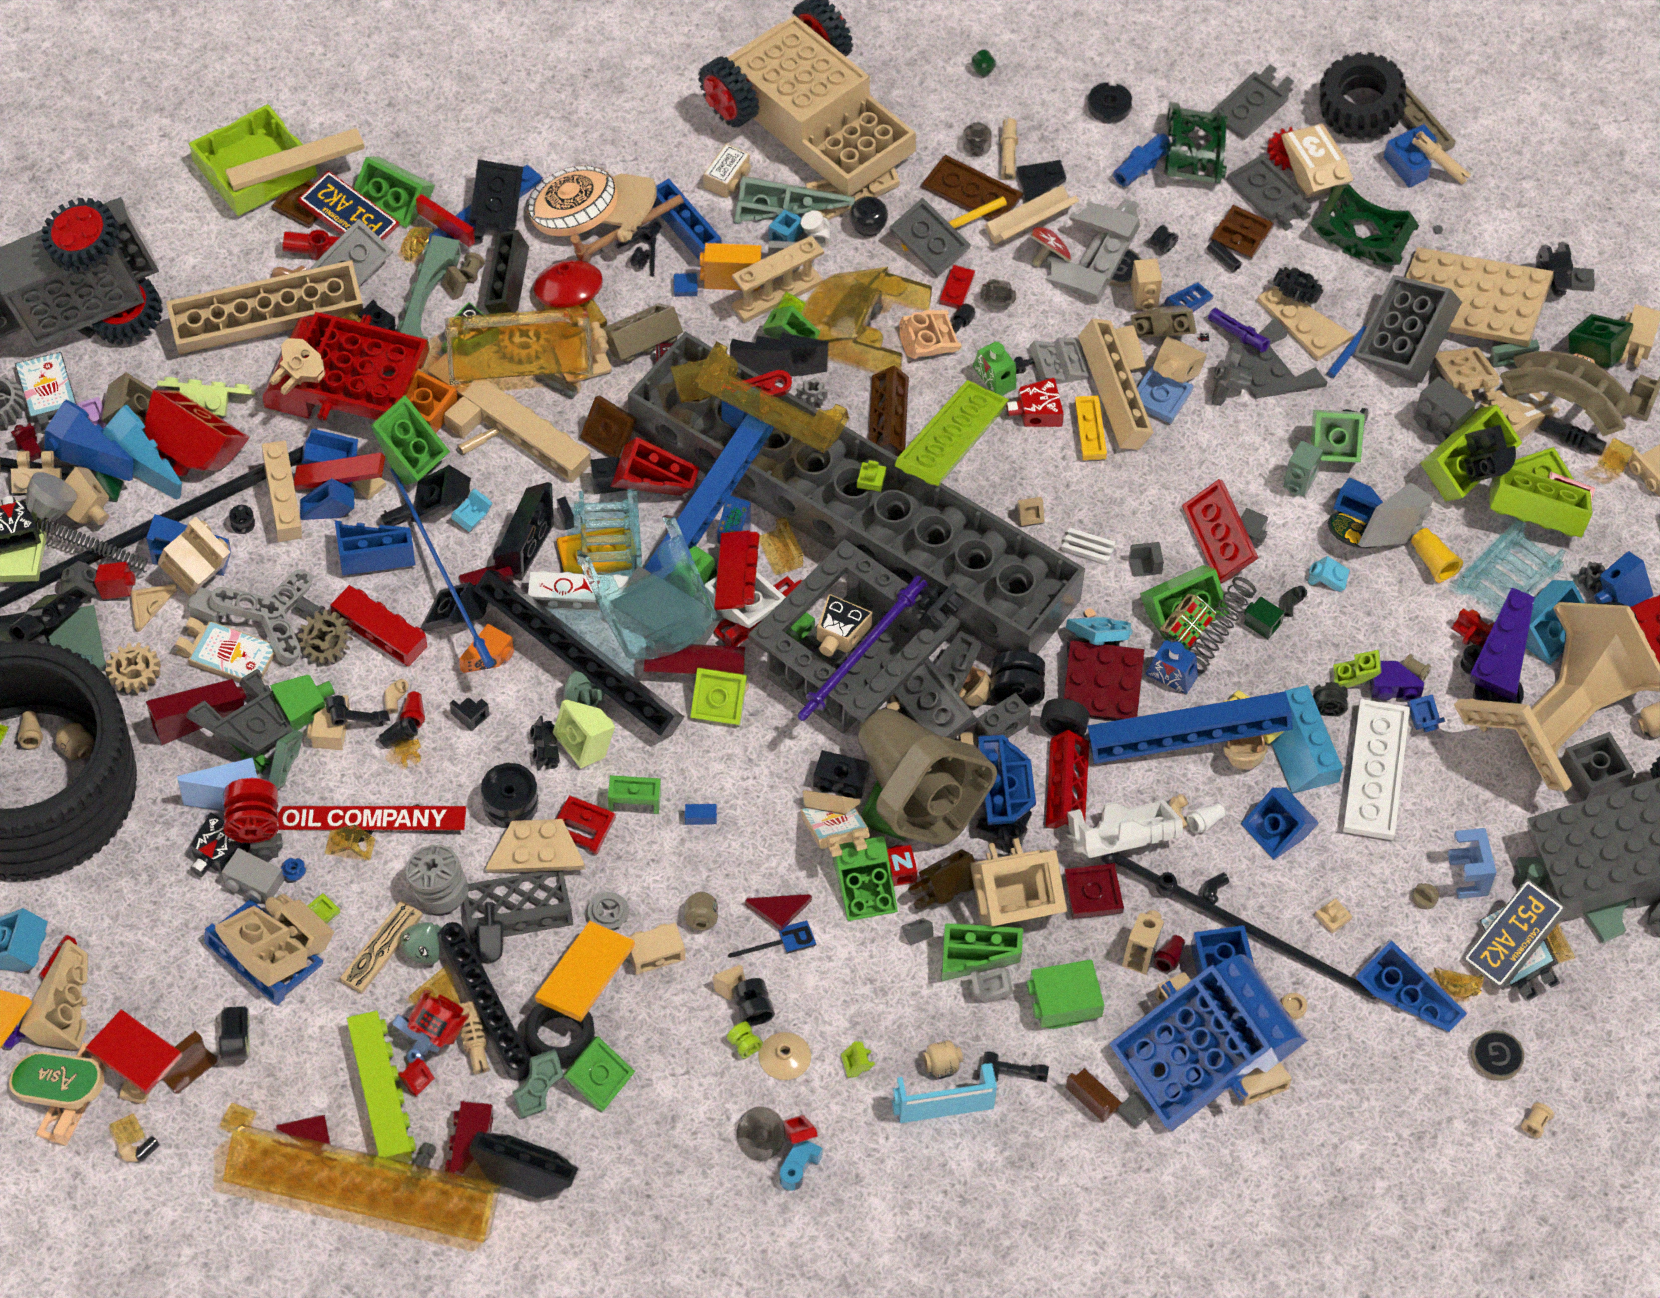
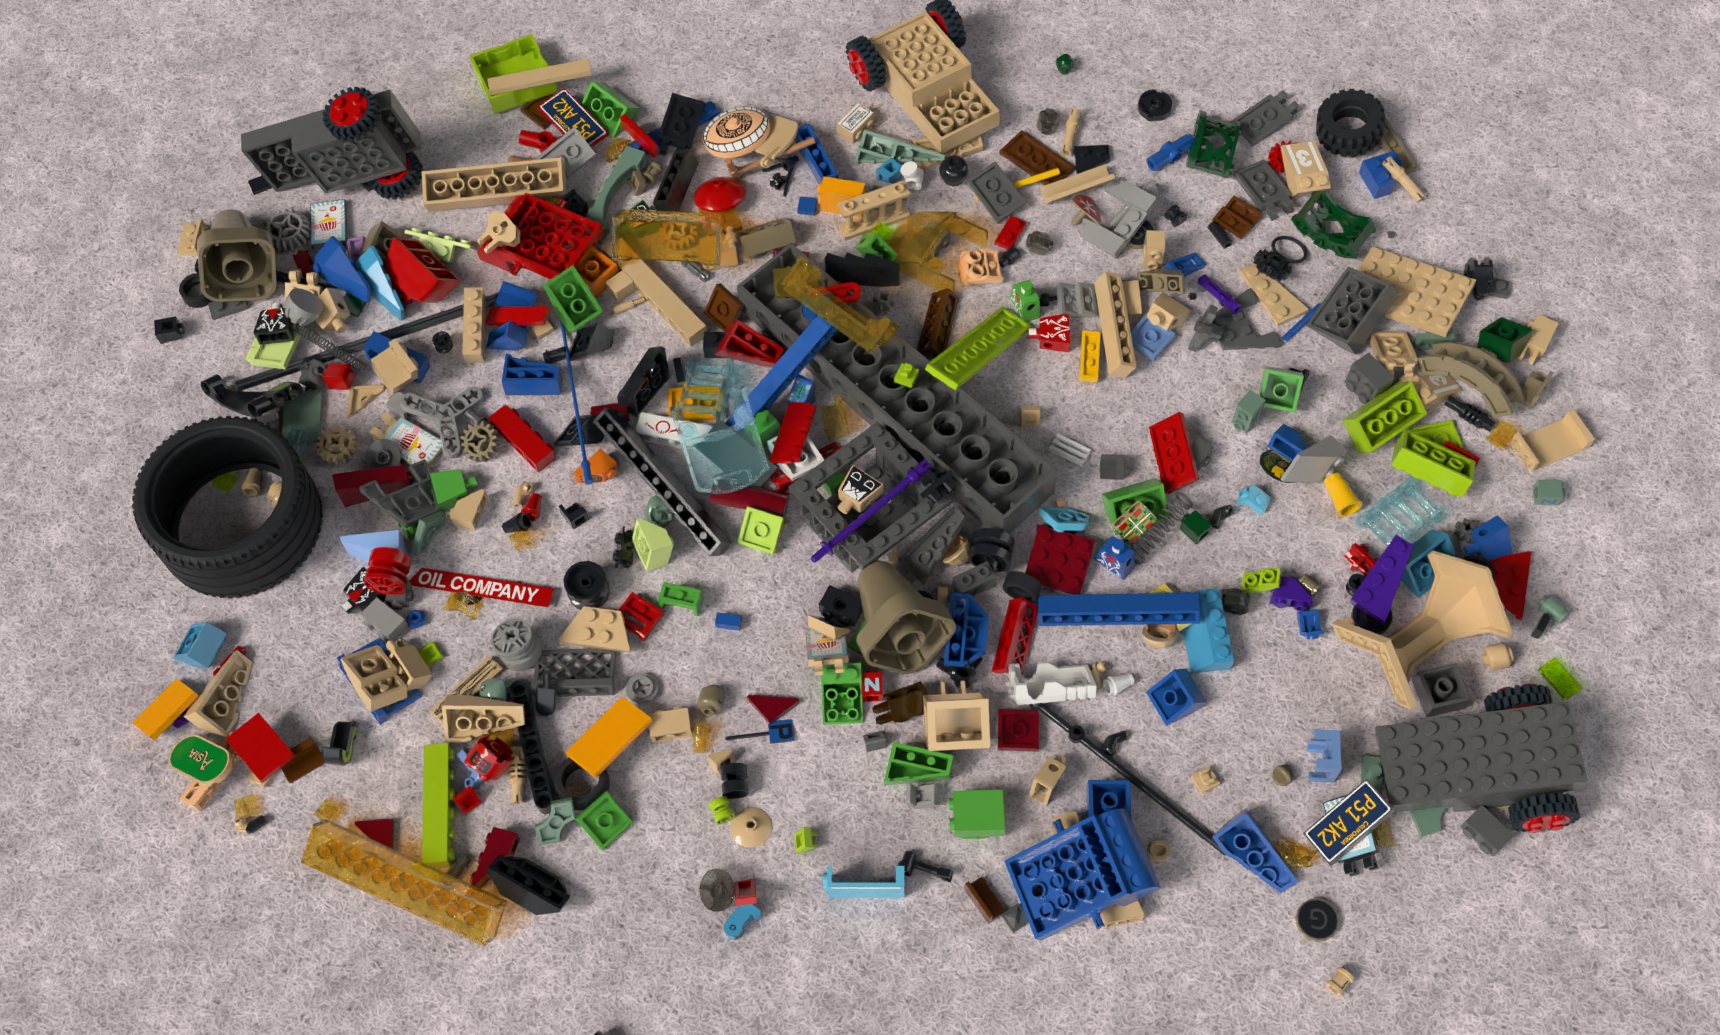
camera: 15 degrees right, 5 degrees up
black brick [325,695,390,727] -> none
medium azure bracket [451,489,492,532] -> none
dark grey tile [894,658,978,739] -> none
tan head [923,1040,964,1077] -> none
dark red cone [1154,935,1185,973] -> none
white plate [1343,699,1410,840] -> none
black brick [1464,425,1516,483] -> none
none -> dark grey dish [365,439,401,469]
none -> tan wedge [442,695,525,742]
none -> clear yellow cone [691,723,711,753]
none -> black tyre [1271,236,1308,263]

